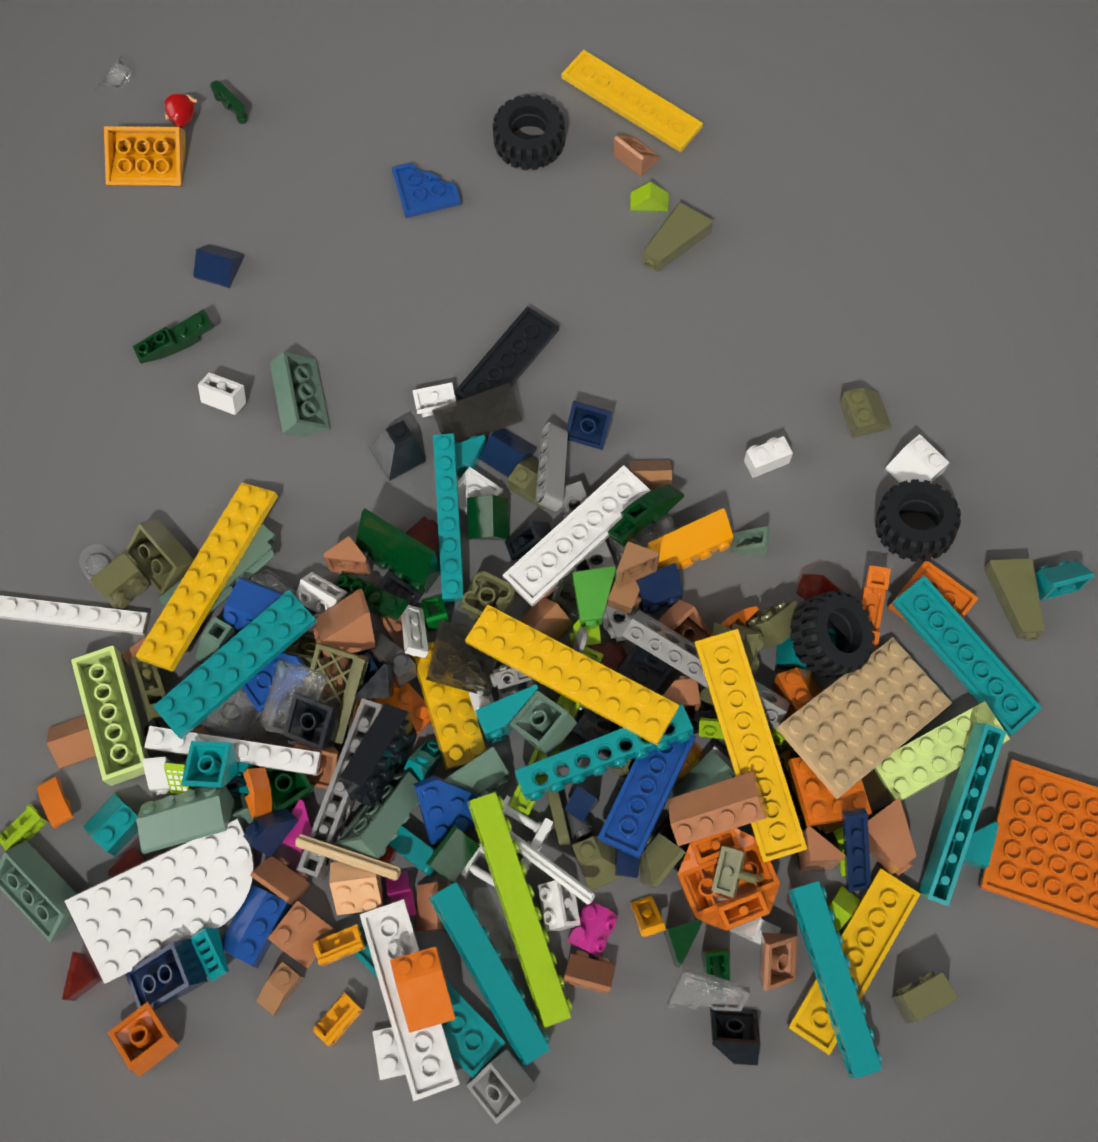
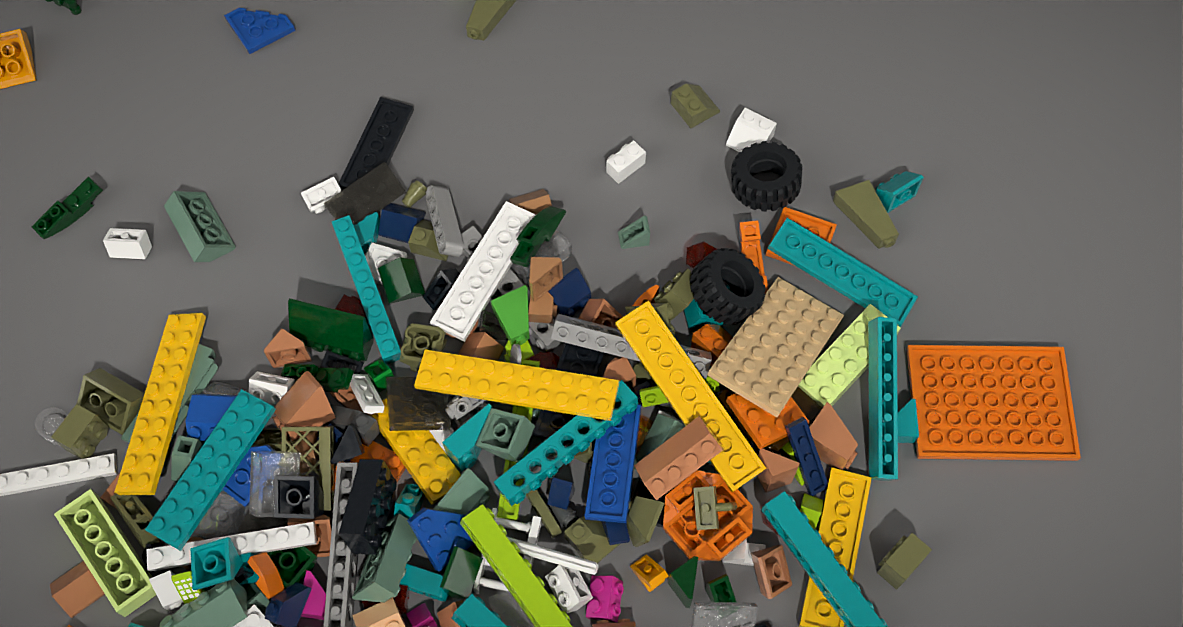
camera: 20 degrees left, 5 degrees down
red hat [164,94,197,129] -> none
dark blue slope [193,244,245,288] -> none
tan axle [295,834,401,880] -> none
black slope [370,420,425,481] -> none
dark blue slope [566,400,613,450] -> none
light orange slope [647,508,733,570] -> none
none -> olive cone [402,180,427,208]

